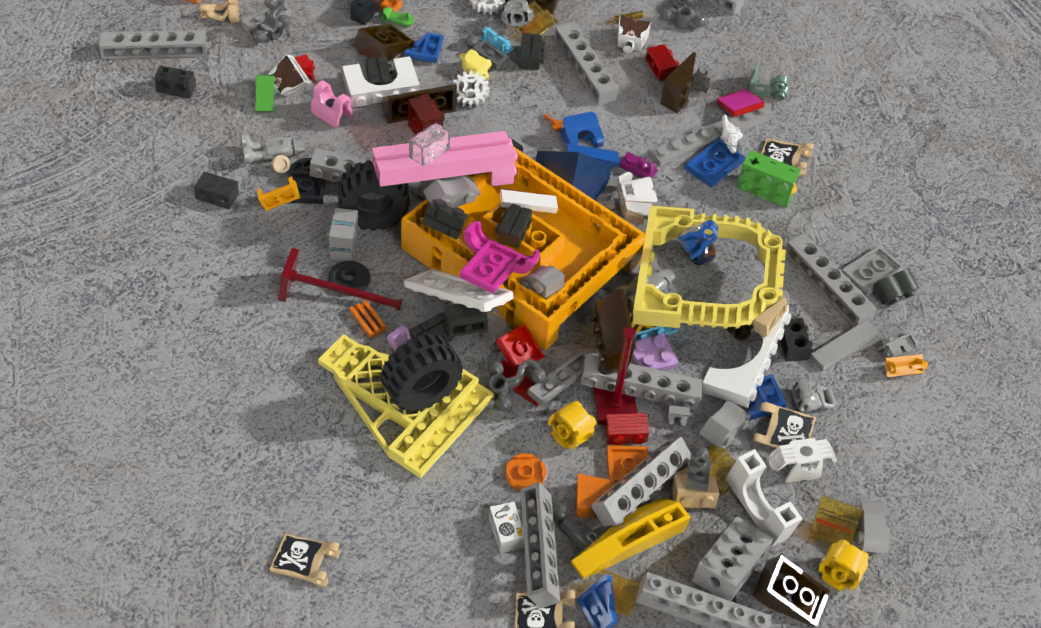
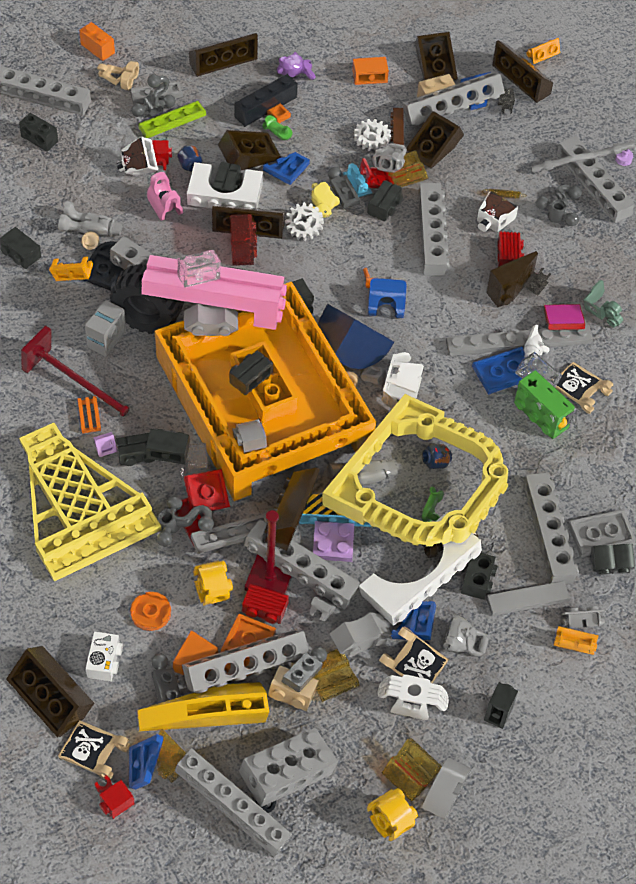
camera: 25 degrees right, 5 degrees up
bright green tile [255,75,275,112] -> none
black wheel [328,261,371,290] -> none
black tyre [381,334,463,412] -> none
white plate [404,269,513,312] -> none
pearl dark grey brick [422,199,468,240] -> none
dark pink piece [459,221,540,294] -> none
white tile [500,190,558,213] -> none
light grey brick [521,482,560,609] -> none
blue tile [565,143,620,167] -> none
magenta plate [618,152,658,179] -> none
blue piece [678,220,719,260] -> none
white arch [725,449,802,548] -> none
dark brown slope [752,555,830,627] -> none
tan slope [753,297,787,337] -> none
none -> dark brown slope [6,646,95,738]
none -> lime tile [138,101,206,138]
none -> dark blue head [177,145,202,172]
none -> red piece [359,158,394,188]
none -> bright green piece [422,487,444,522]
none -> pearl dark grey brick [484,682,518,729]
none -> clear brick [515,352,562,388]

